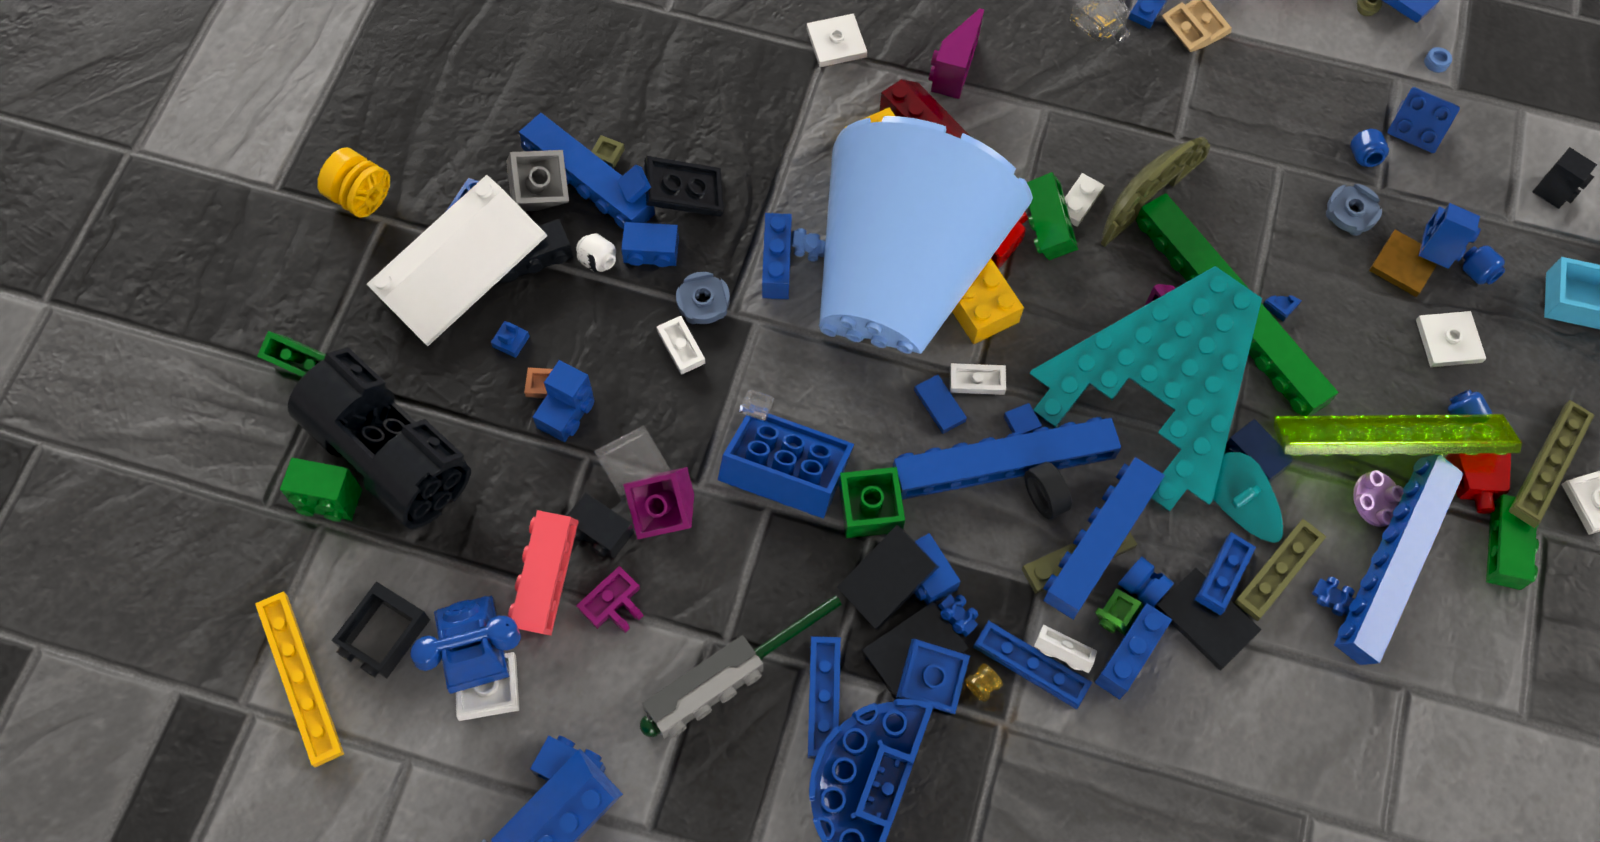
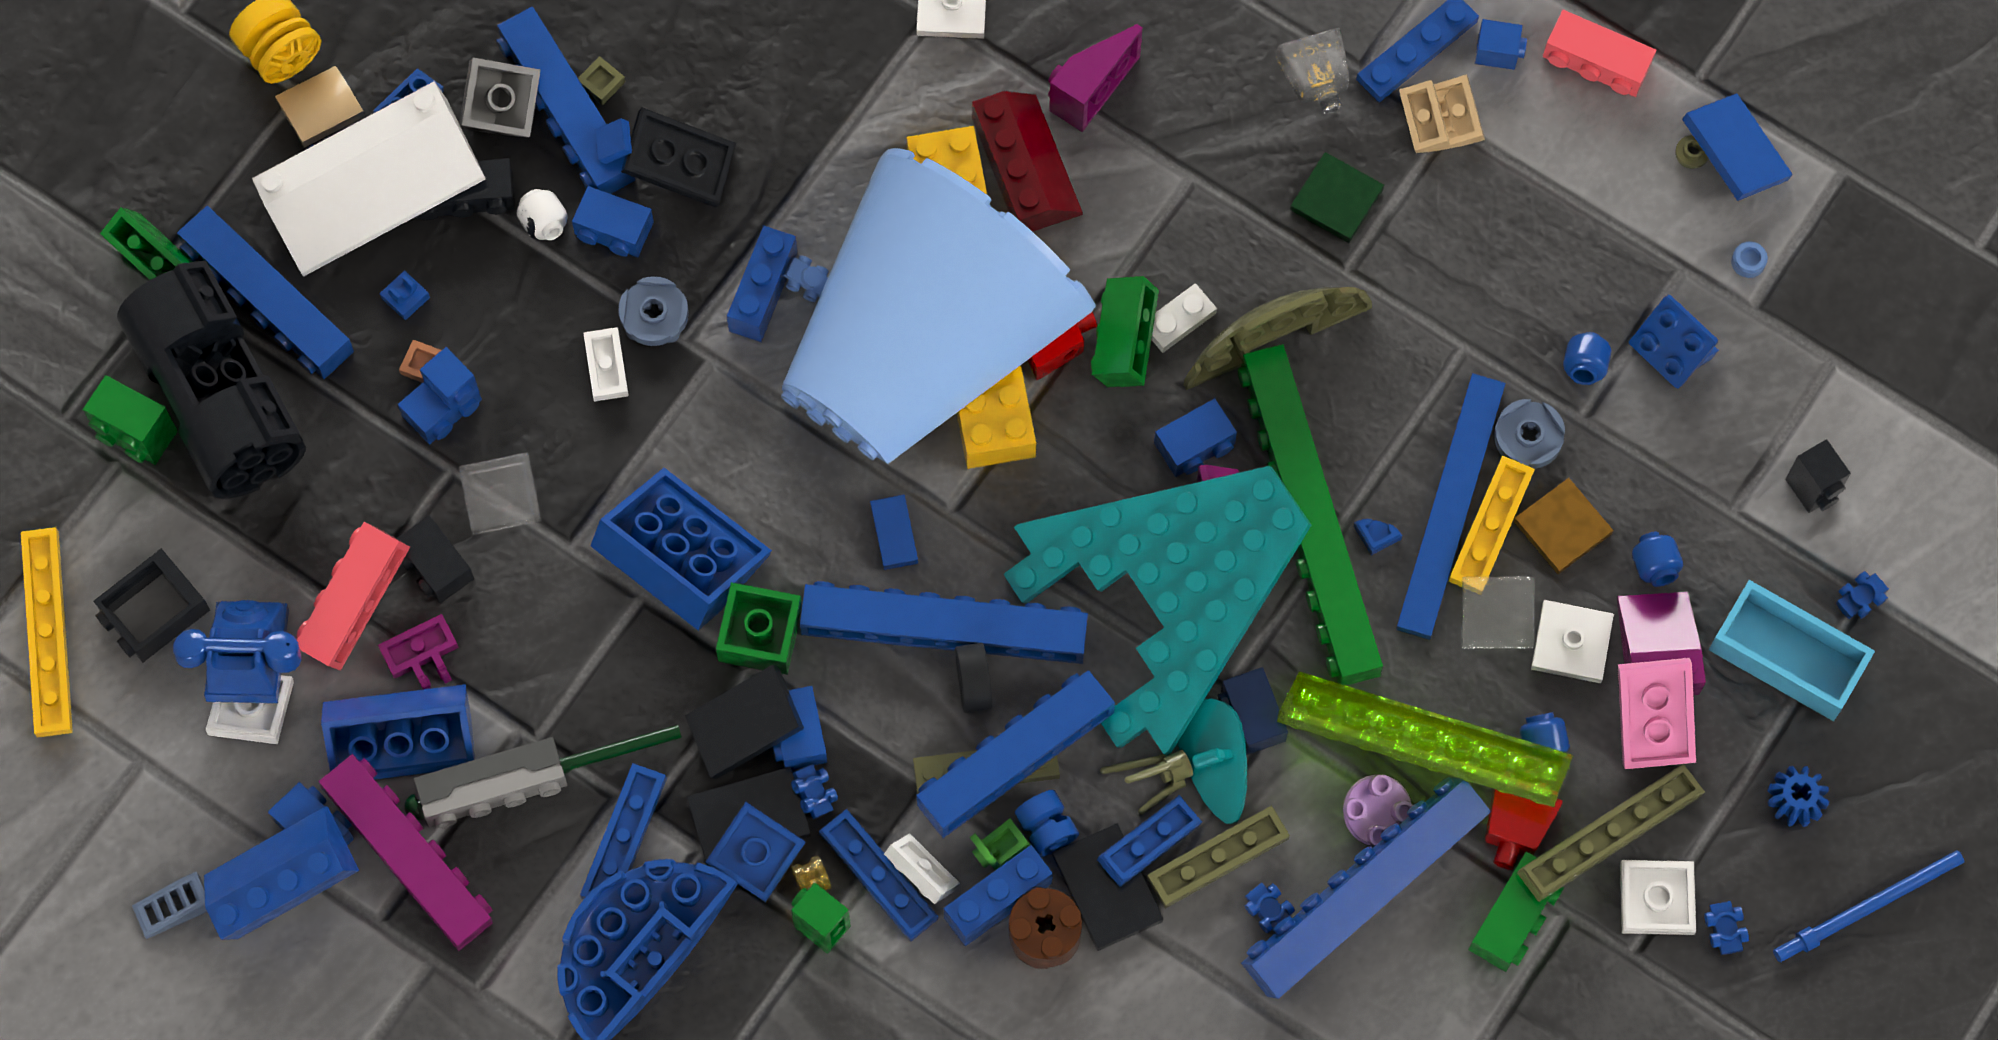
camera: 20 degrees right, 5 degrees up
magenta slope [623,467,694,540] -> none
clear tile [739,389,775,421] -> none
white plate [950,363,1006,395] -> none
blue tile [1003,403,1042,434] -> none
blue brick [1419,203,1481,269] -> none
none -> blue brick [177,205,354,379]
none -> tan slope [275,66,365,148]
none -> magenta brick [318,754,493,951]
none -> blue slope [321,684,475,780]
none -> green brick [791,883,851,954]
none -> reddish brown brick [1009,887,1082,969]
none -> olive plant [1100,749,1193,815]
none -> blue brick [1154,398,1237,477]
none -> dark green tile [1290,152,1384,243]
none -> blue tile [1396,373,1506,640]
none -> yellow plate [1448,456,1535,595]
none -> clear tile [1462,577,1535,648]
none -> slope [1617,592,1706,695]
none -> bright pink plate [1618,658,1696,769]

